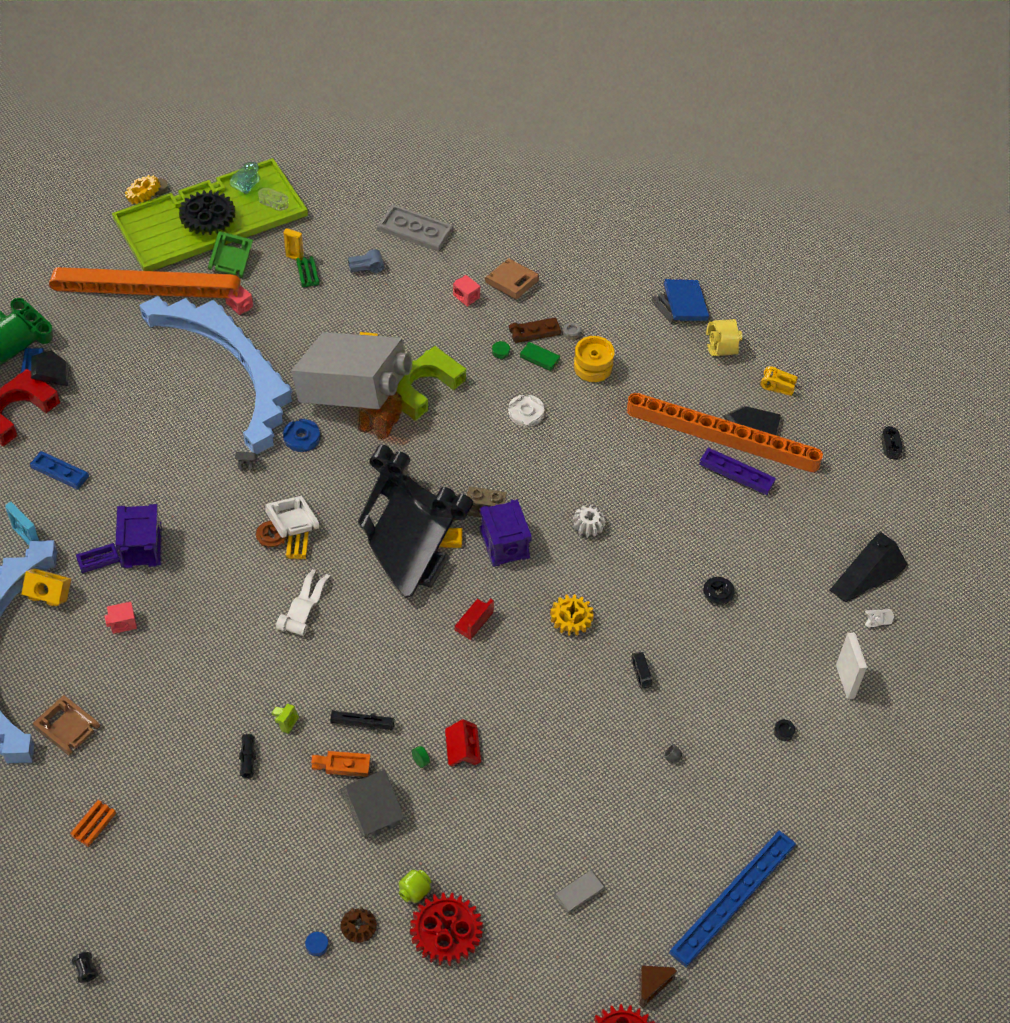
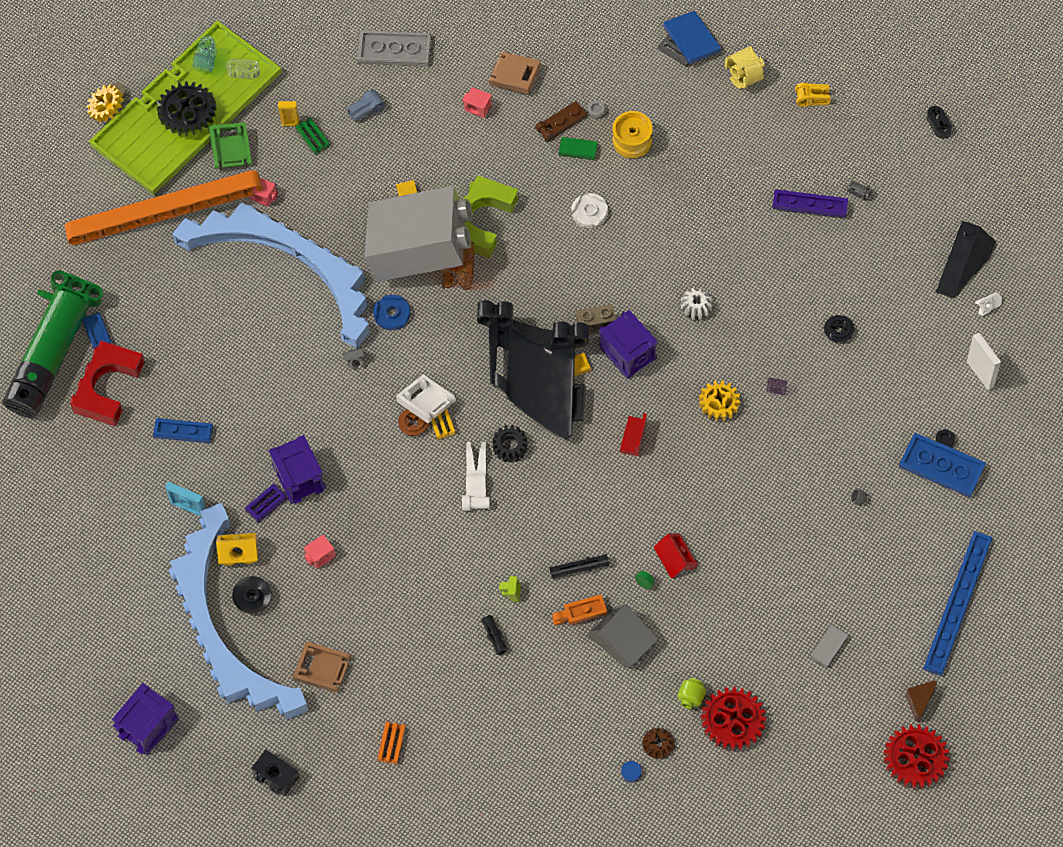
camera: 15 degrees left, 10 degrees up
black tile [31,350,69,386] -> none
green tile [492,341,510,359] -> none
orange beam [627,393,823,472] -> none
black beam [631,652,652,689] -> none
black tile [723,406,781,435] -> none
none -> black dish [232,576,272,614]
none -> black tyre [493,425,527,463]
none -> clear purple tile [766,377,787,395]
none -> dark grey pin [847,181,872,200]
none -> blue plate [899,432,986,497]

